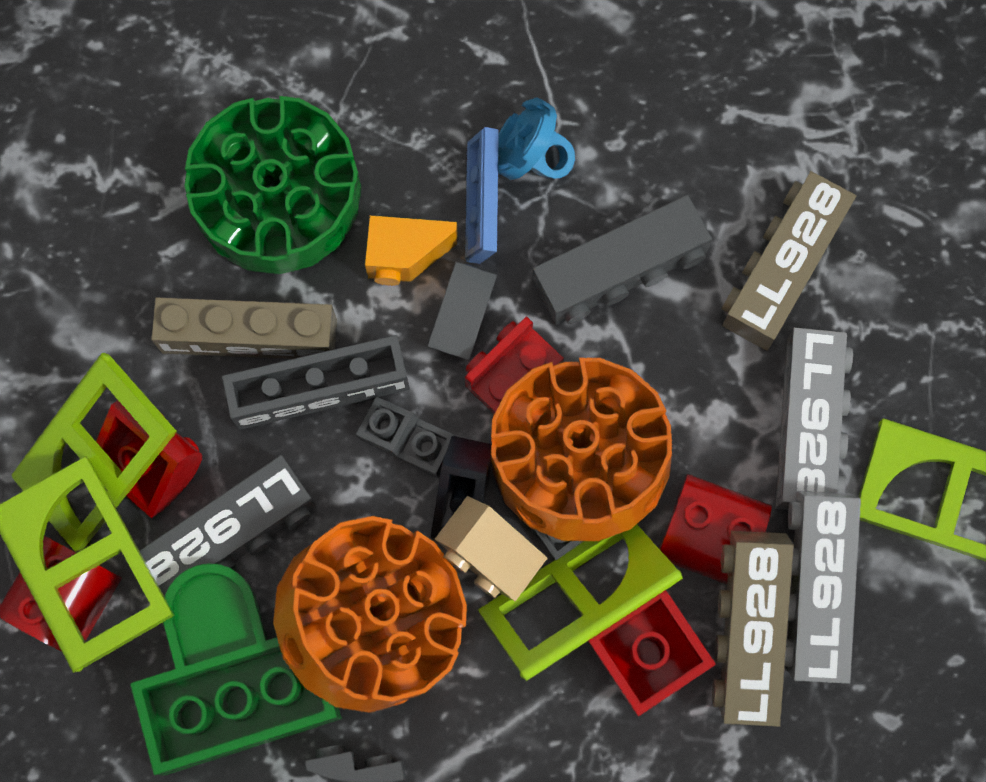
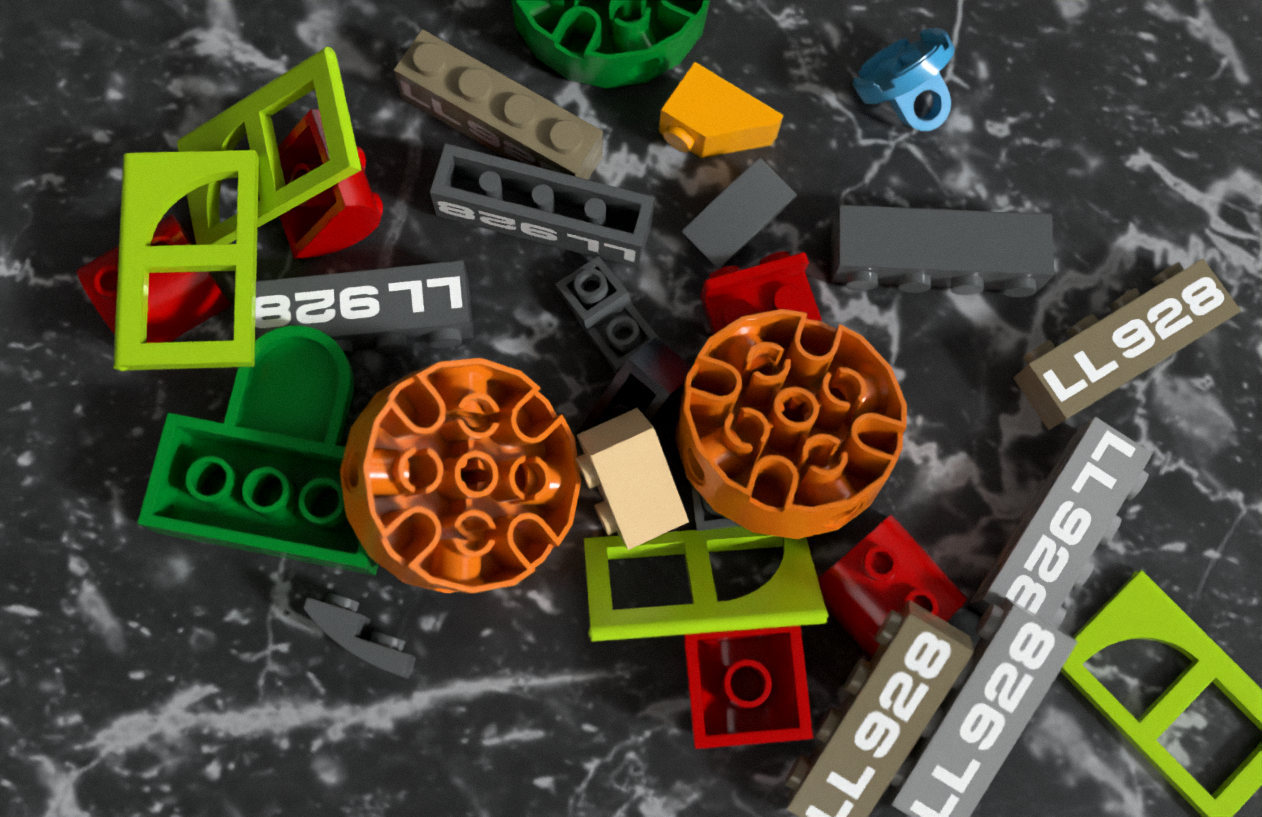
camera: 20 degrees right, 0 degrees up
medium blue tile [465,127,499,264] -> none

